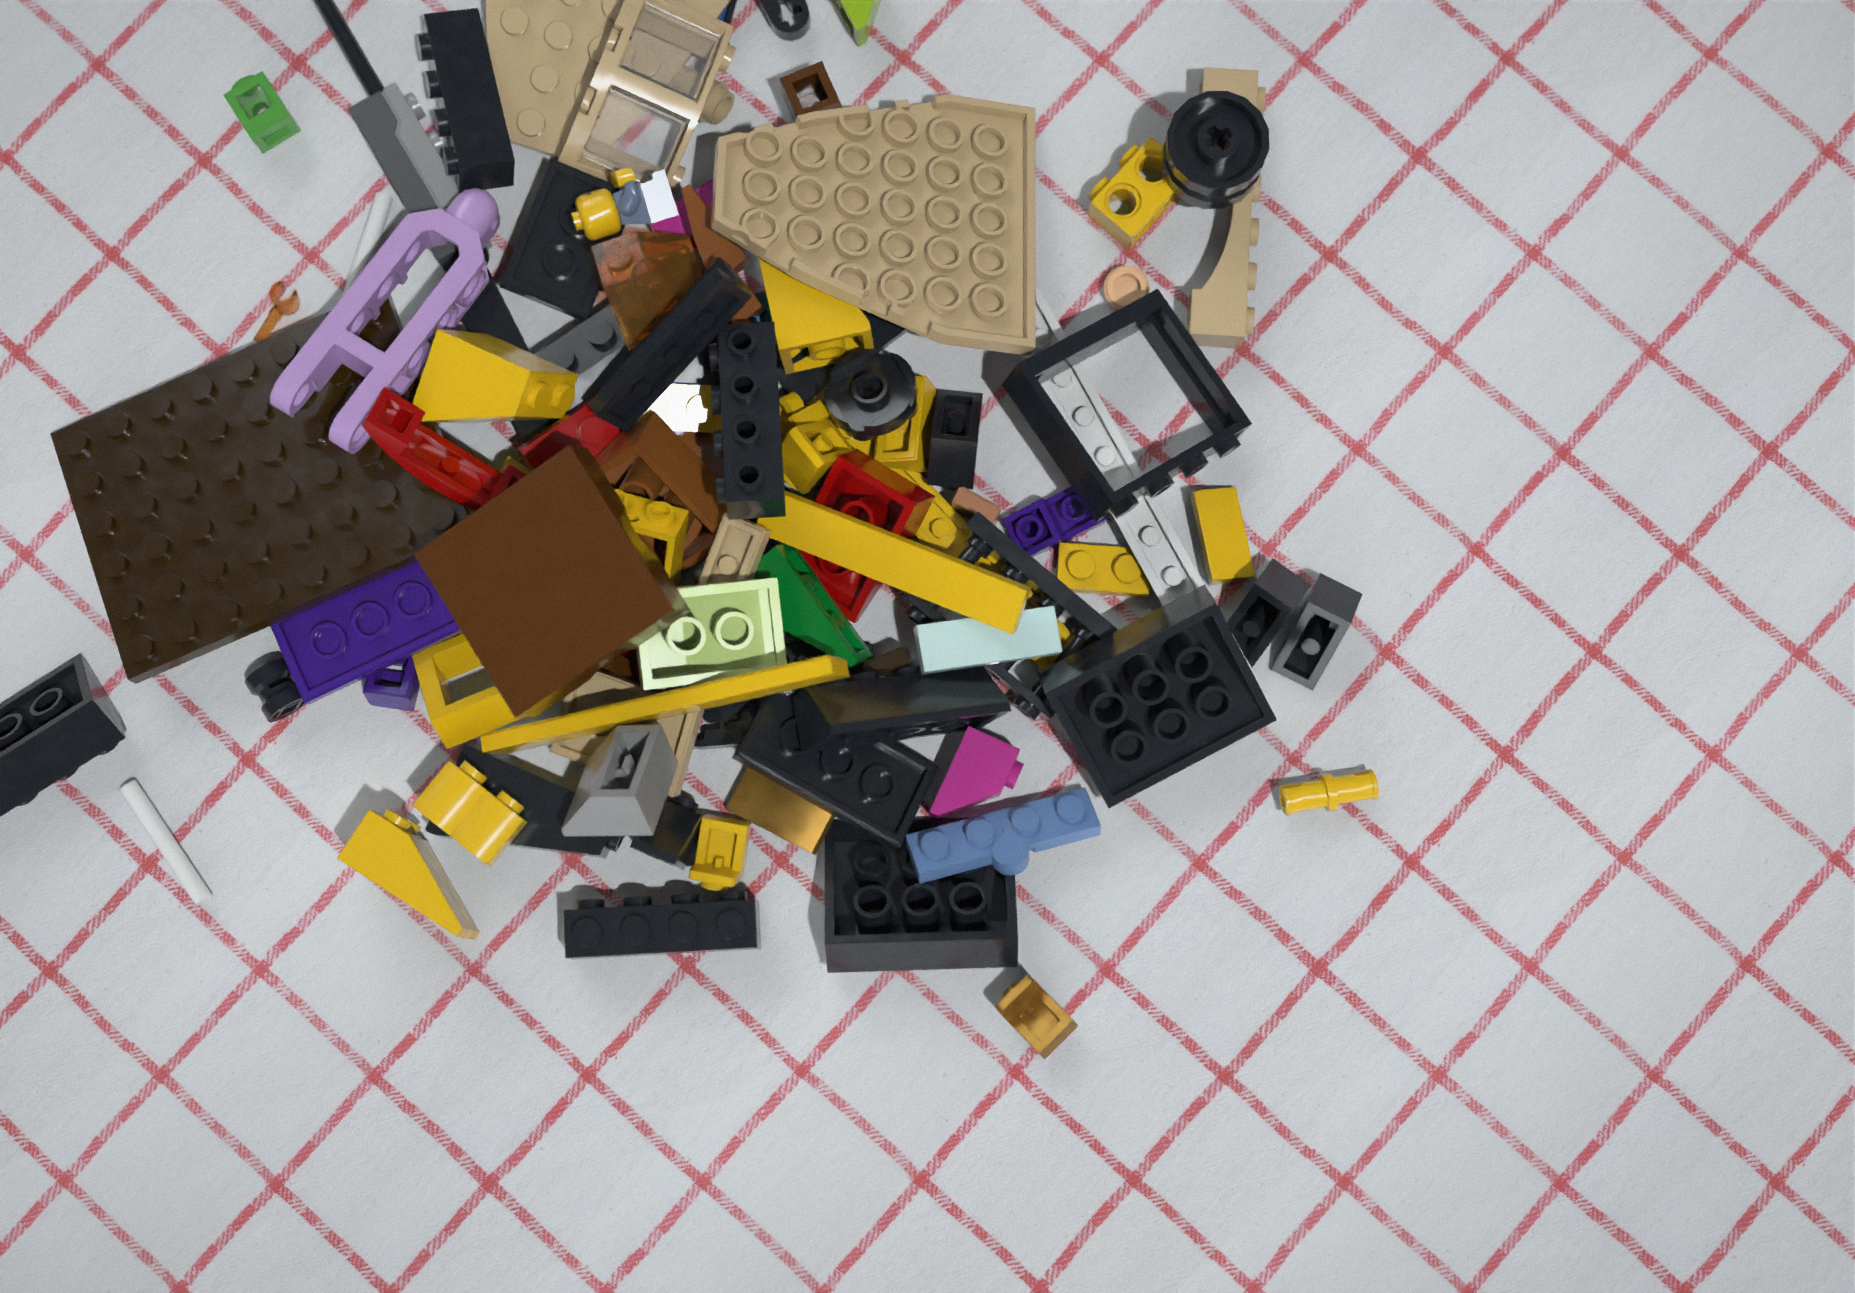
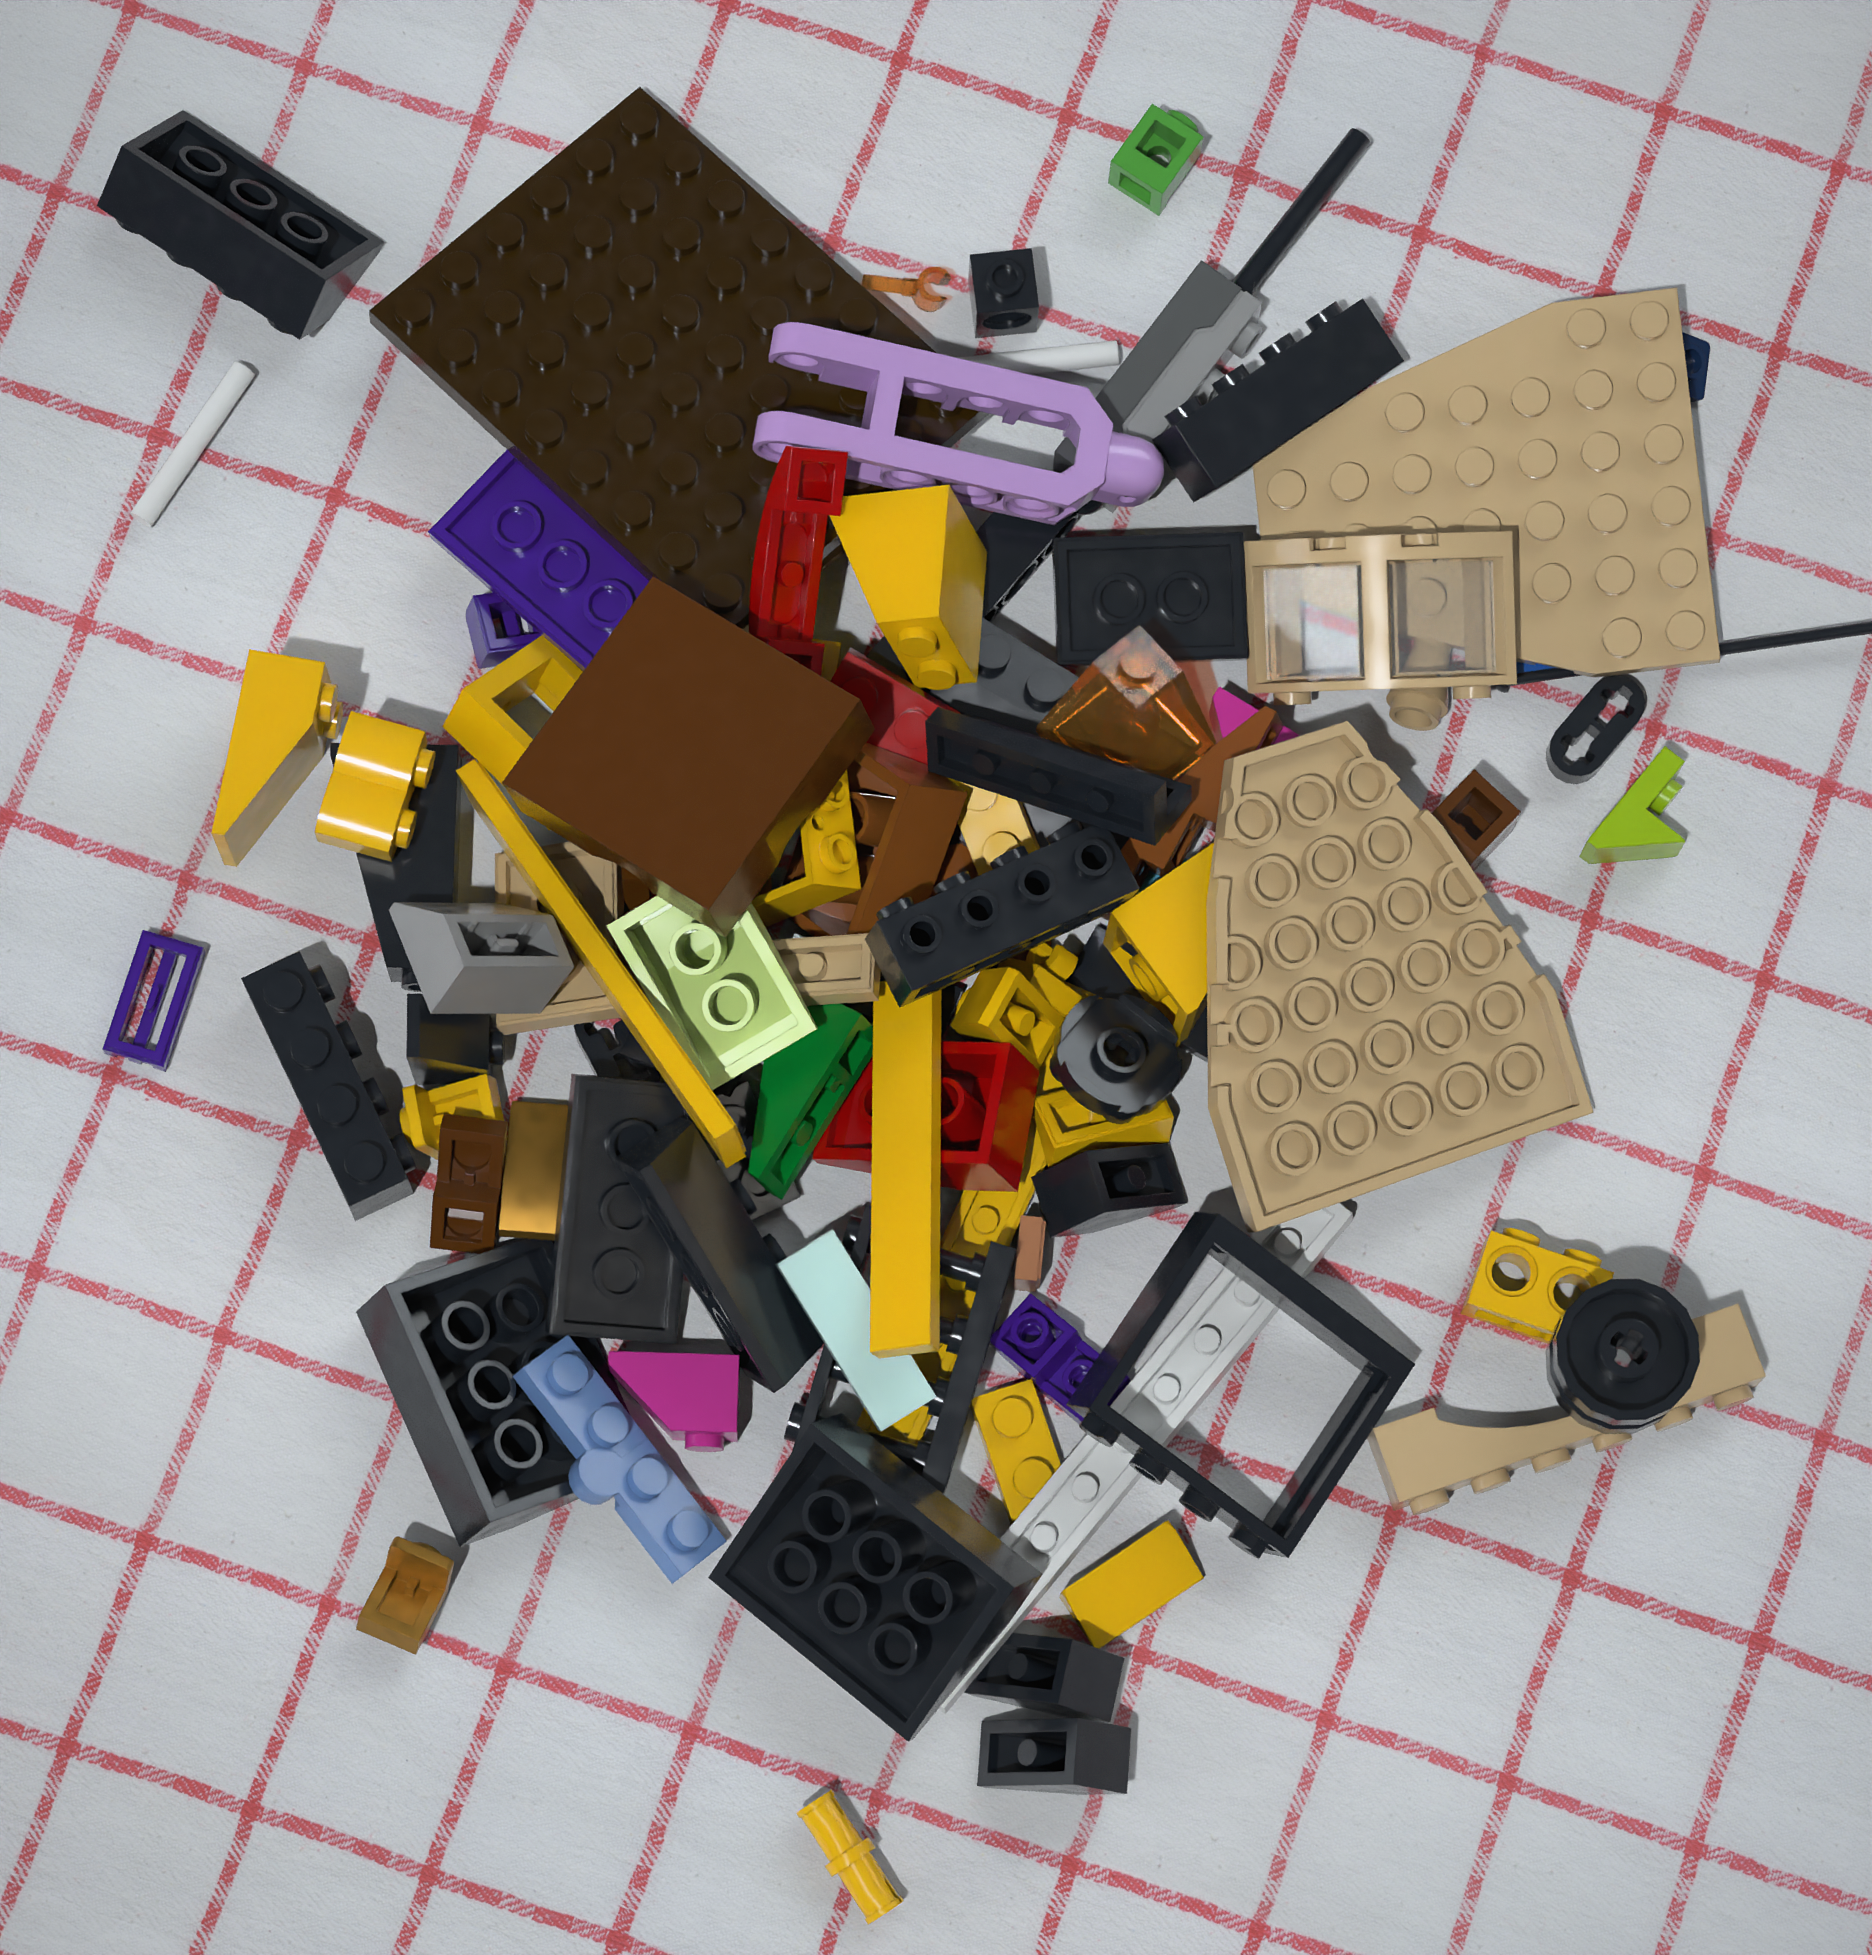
camera: 60 degrees right, 5 degrees down
black wheel [244,658,305,723] -> none
piece [571,168,679,241] -> none
dark brown tile [861,646,913,676] -> none
light nougat tile [1103,265,1149,311] -> none
none -> dark purple tile [102,930,206,1072]
none -> reddish brown slope [430,1113,508,1254]
none -> black brick [968,248,1039,338]

